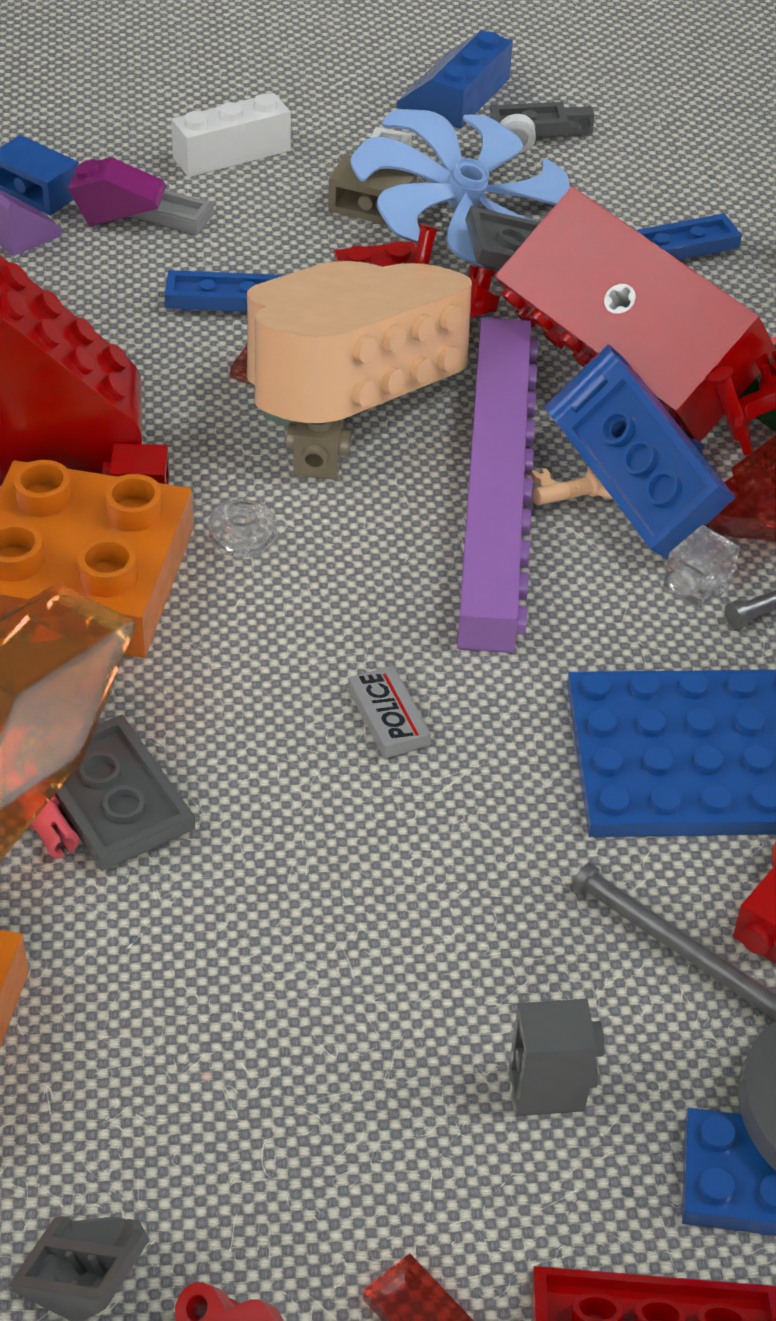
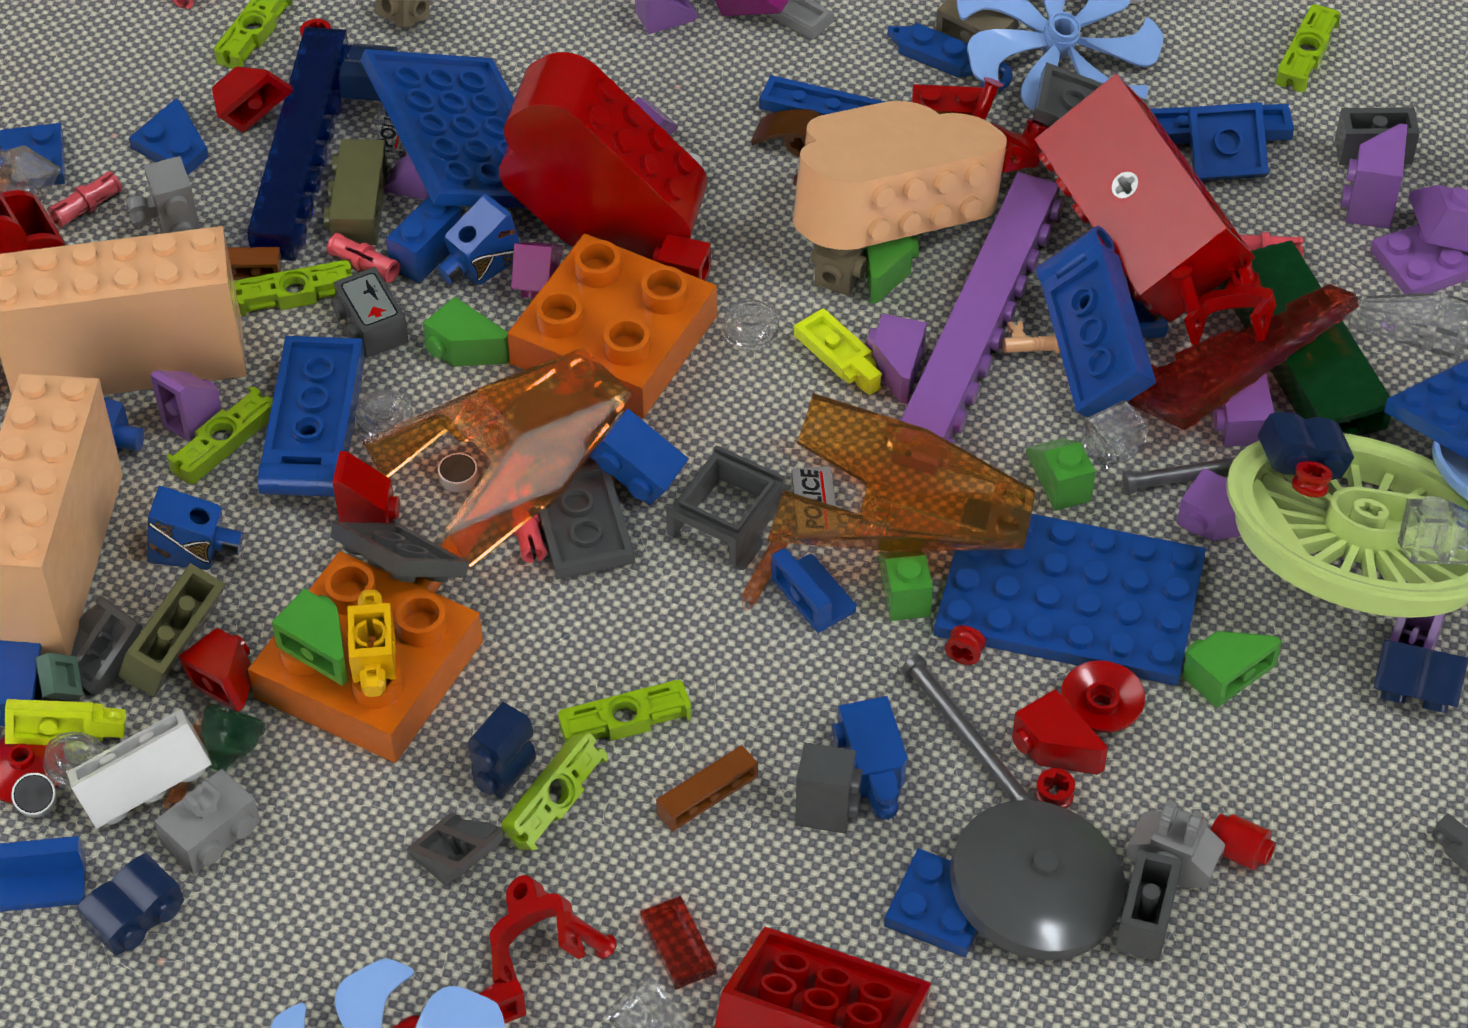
camera: 20 degrees right, 5 degrees up
none -> dark blue brick [468,702,536,799]
none -> lime piece [501,733,608,850]
none -> lime piece [558,680,691,743]
none -> blue brick [588,409,689,506]
none -> dark orange piece [656,745,758,832]
none -> dark grey piece [666,445,785,570]
none -> orange piece [742,519,794,611]
none -> reddish brown panel [751,109,821,157]
none -> clear orange windscreen [767,393,1036,552]
none -> blue panel [772,548,857,633]
none -> neon yellow hinge [794,308,882,396]
none -> blue hinge [832,696,908,821]
none -> bright green slope [865,236,919,304]
none -> medium lavender slope [867,314,927,404]
none -> bright green slope [877,547,933,621]
none -> blue plate [887,22,1013,91]
none -> red bush [944,625,986,665]
none -> bright green slope [1026,438,1096,511]
none -> blue plate [1187,102,1269,181]
none -> lime piece [1276,4,1341,92]

